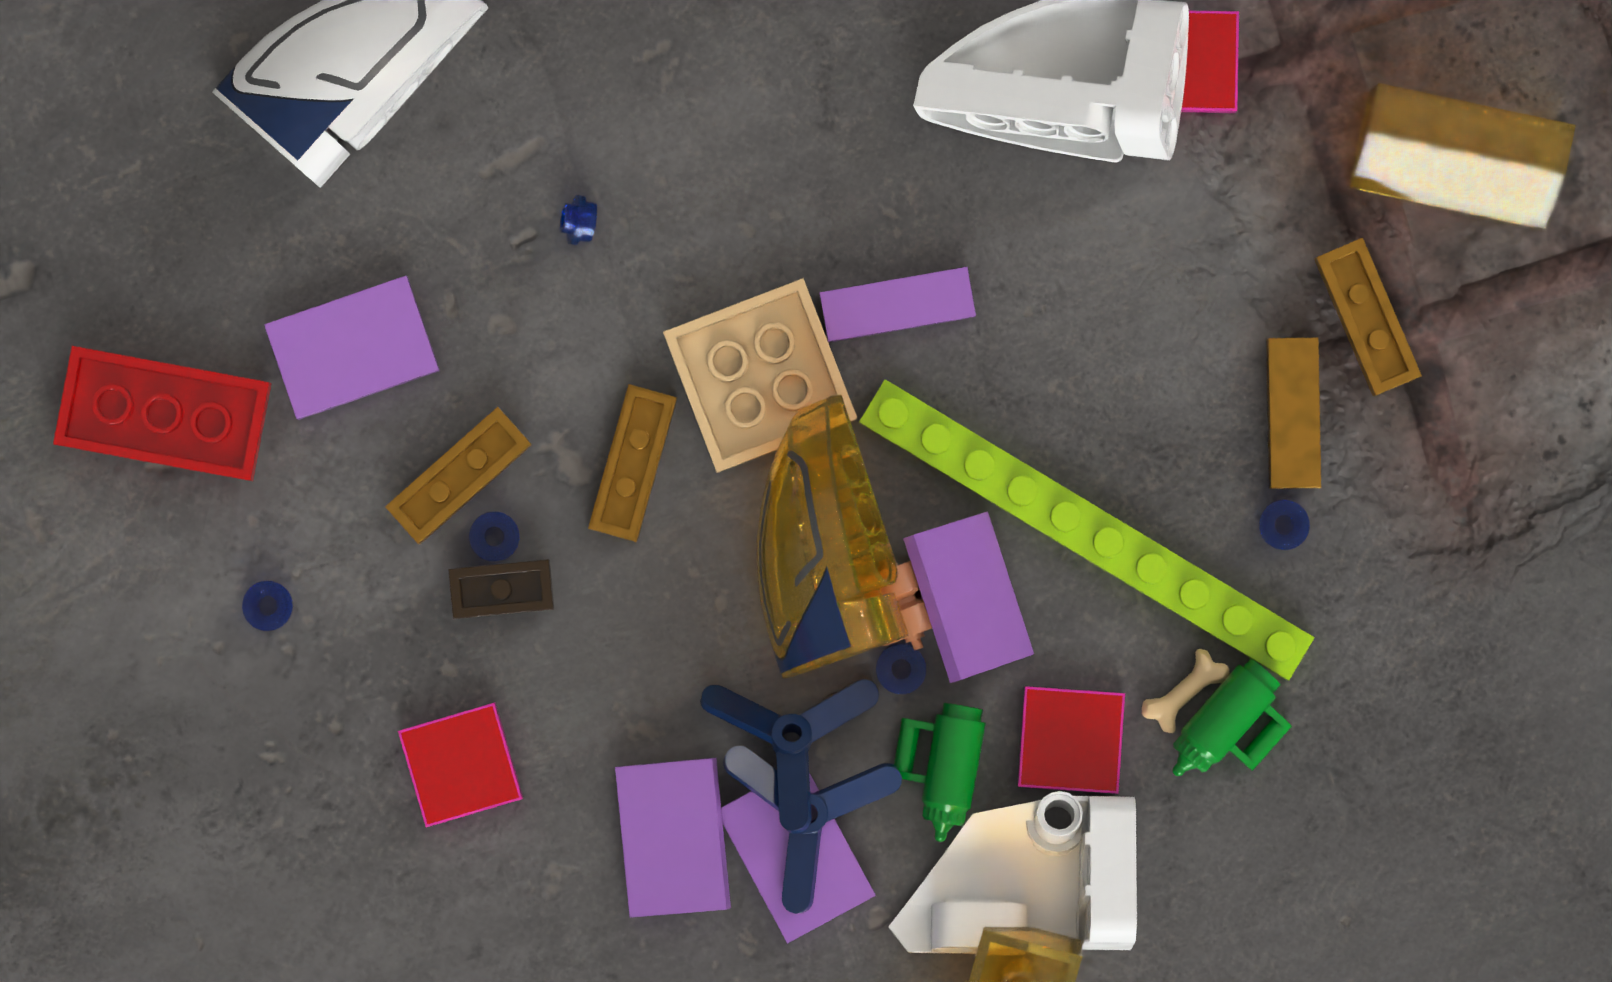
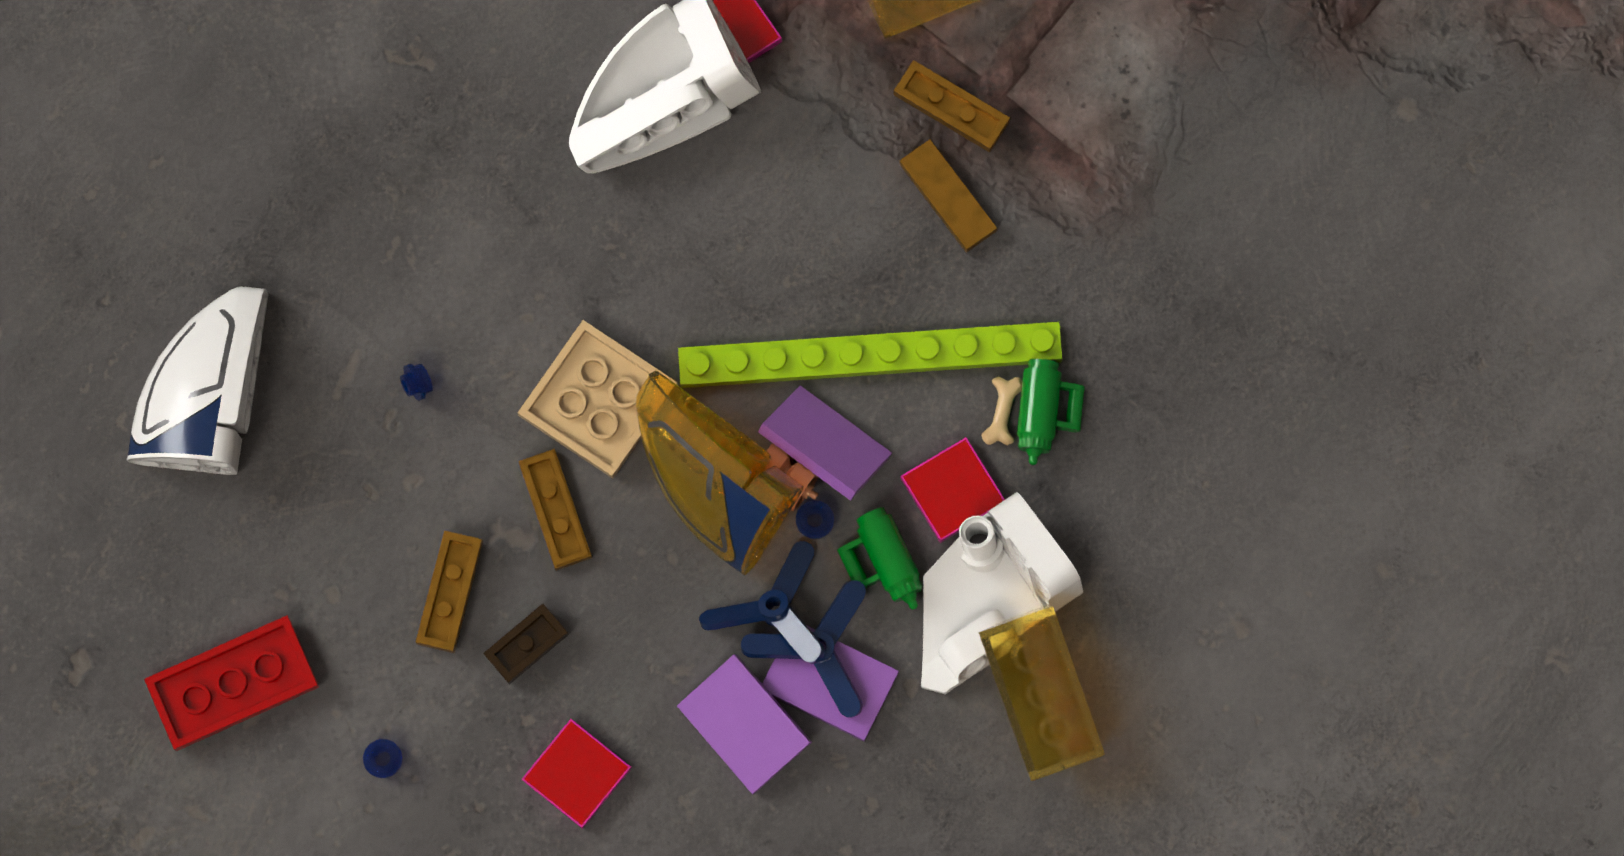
camera: 30 degrees left, 10 degrees down
medium lavender tile [264,276,440,420] -> none
clear blue plate [469,511,520,562] -> none
medium lavender tile [819,267,976,343] -> none
clear blue plate [1259,500,1310,550] -> none

